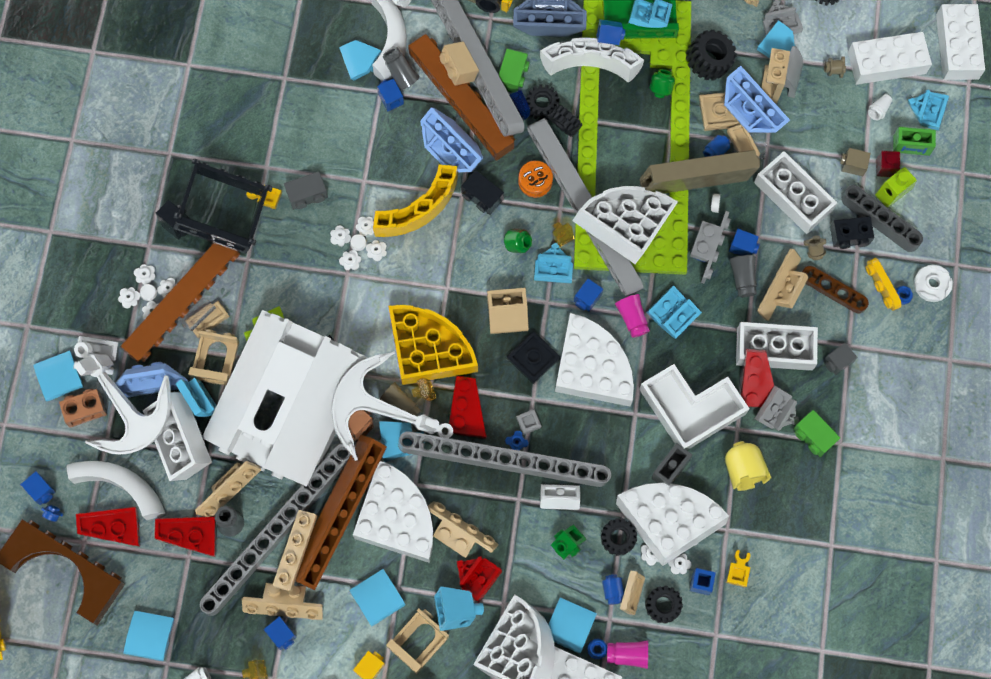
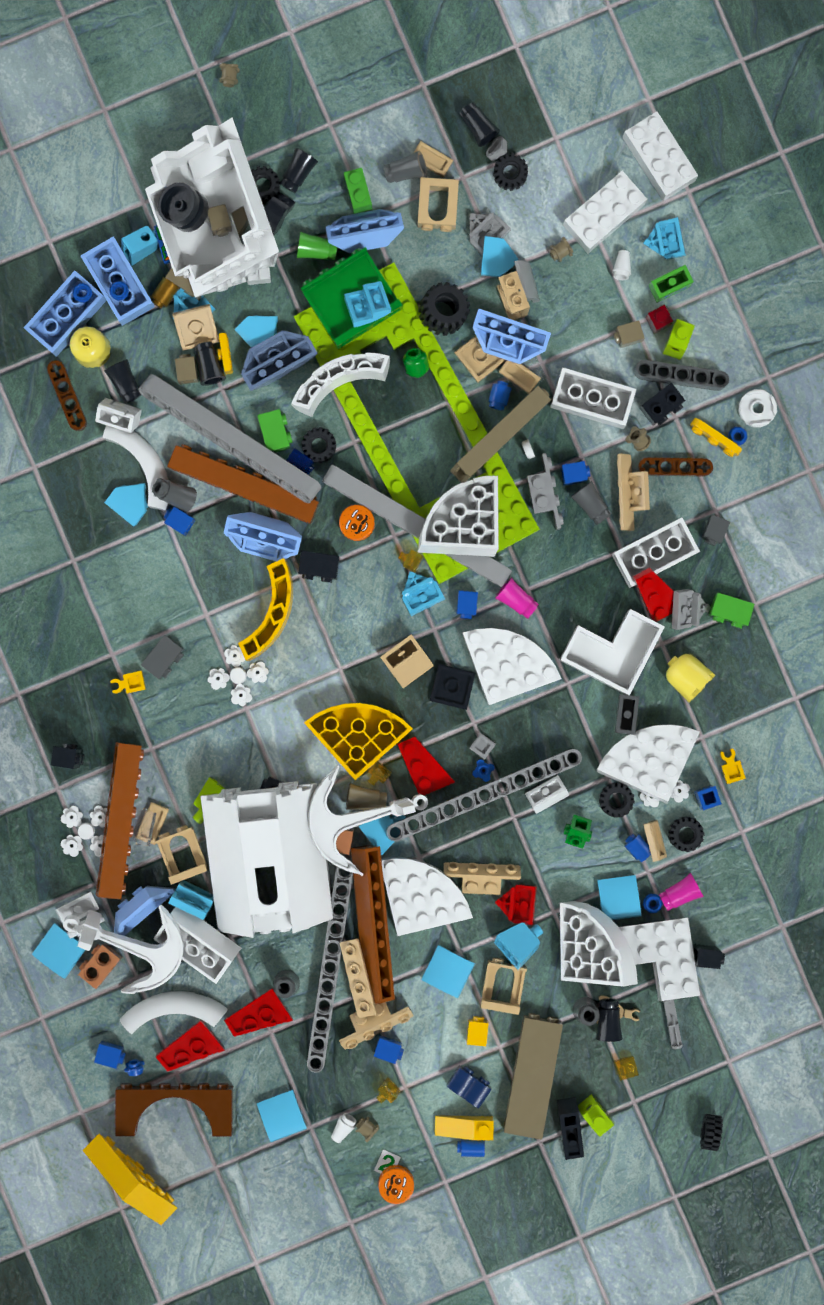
camera: 30 degrees left, 15 degrees up
black window [173,159,273,254] -> none
tan bracket [195,461,261,517] -> none
tan brick [439,41,479,85] -> none
green head [504,228,532,254] -> none
black tyre [548,104,583,137] -> none
blue brick [596,19,625,45] -> none
medium azure slope [646,286,702,339] -> none

